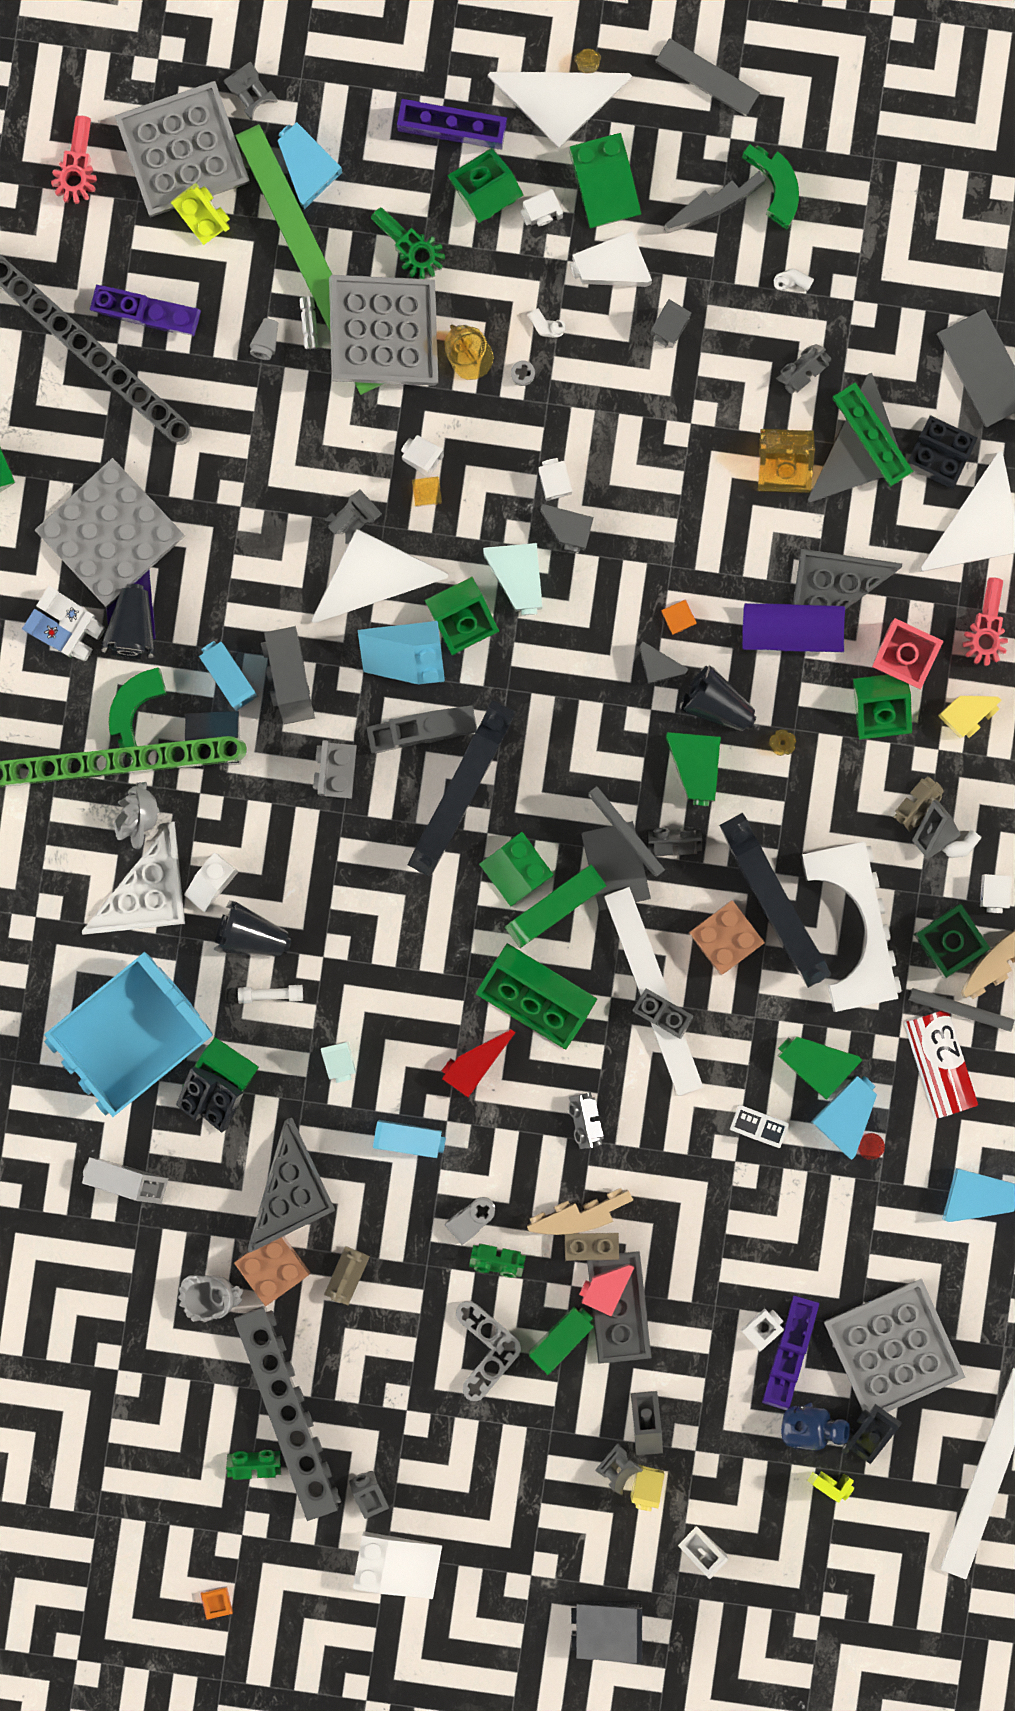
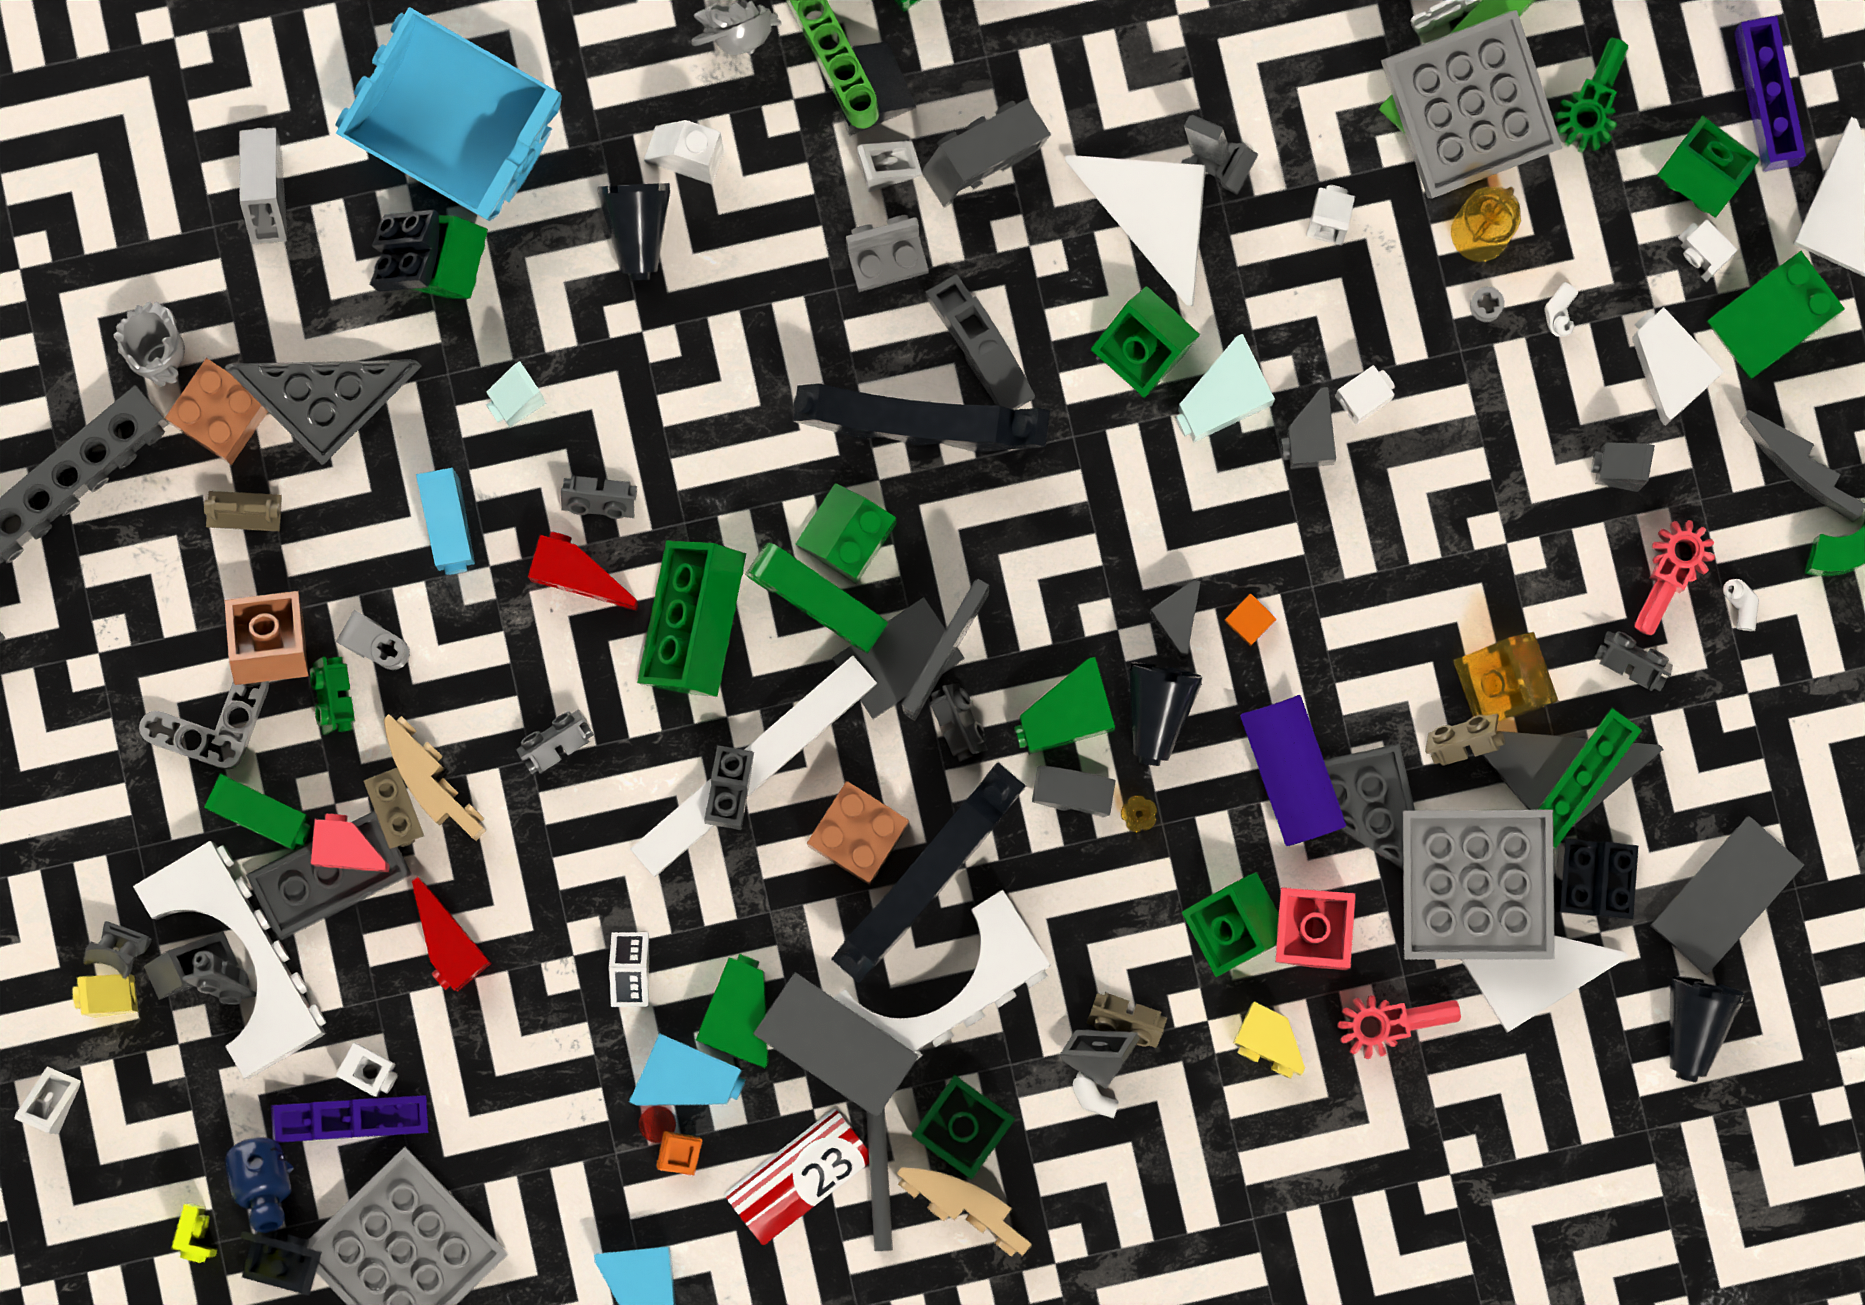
camera: 70 degrees right, 5 degrees down
white tile [82,822,185,935] -> none
medium azure slope [199,641,258,711] -> none
white bar [238,985,303,1004] -> none
medium azure slope [358,621,445,684] -> none
clear yellow plate [412,476,442,507] -> none
white brick [980,874,1012,913] -> none
none -> white arch [133,841,327,1079]
none -> dark grey hinge [183,951,257,1004]
none -> nougat brick [224,591,308,685]
none -> red slope [412,876,492,992]
none -> dark grey hinge [561,475,637,519]
none -> orange tile [656,1131,702,1176]
none -> dark grey tile [753,972,919,1118]
none -> white slope [857,141,923,192]
none -> dark grey slope [1032,766,1116,817]
none -> light grey plate [1403,810,1555,959]
none -> dark tan hinge [1425,713,1505,766]
none -> coral gear [1634,520,1715,635]

